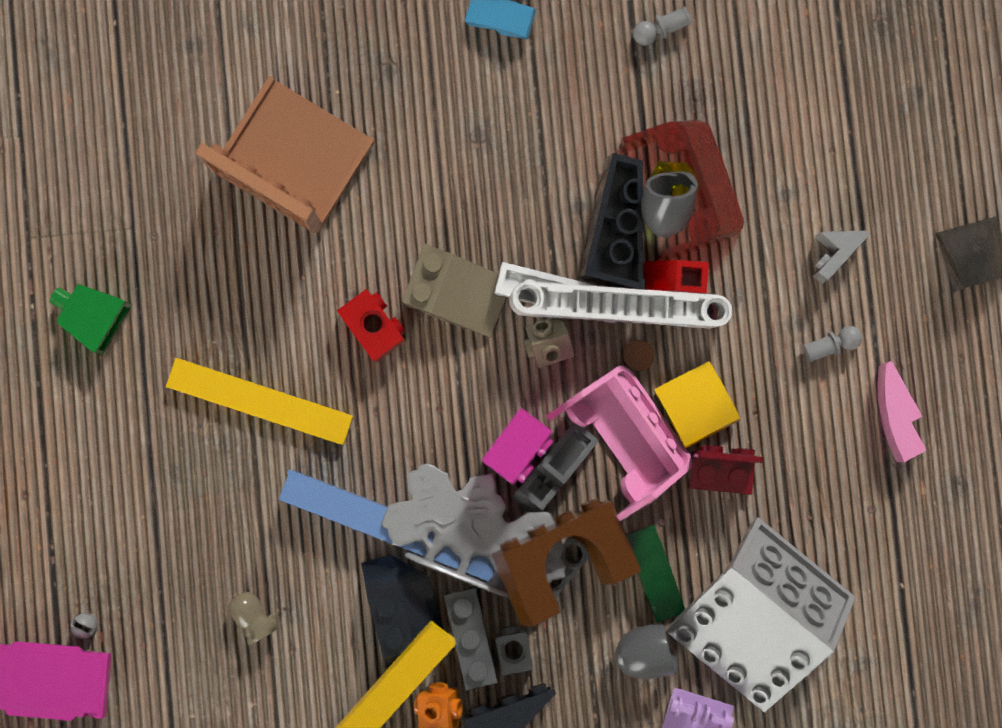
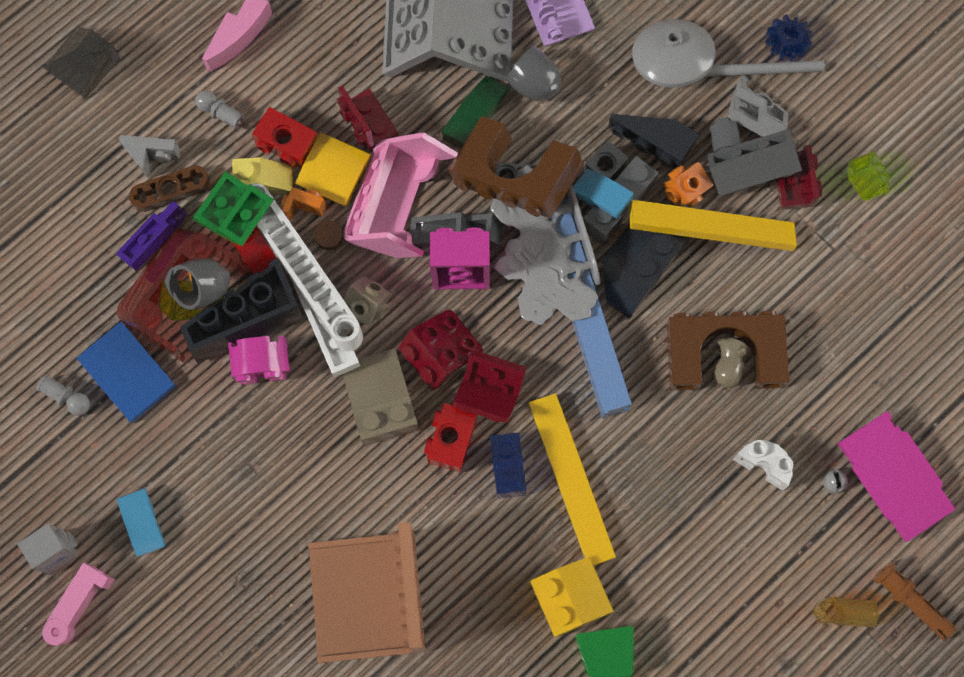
camera: 125 degrees left, 10 degrees down
none -> blue tile [76,322,176,423]
none -> dark purple hinge [116,201,187,272]
none -> reddish brown beam [129,165,210,212]
none -> green slope [193,171,274,247]
none -> dark pink brick [228,336,290,385]
none -> light yellow slope [232,157,293,195]
none -> red brick [252,107,318,169]
none -> orange bracket [280,187,326,222]
none -> dark red bracket [398,309,483,391]
none -> dark red bracket [453,350,527,423]
none -> clear blue brick [490,432,526,499]
none -> yellow slope [530,557,614,637]
none -> dark azure slope [573,169,634,219]
none -> reddish brown arch [666,311,789,391]
none -> white cylinder [733,440,793,491]

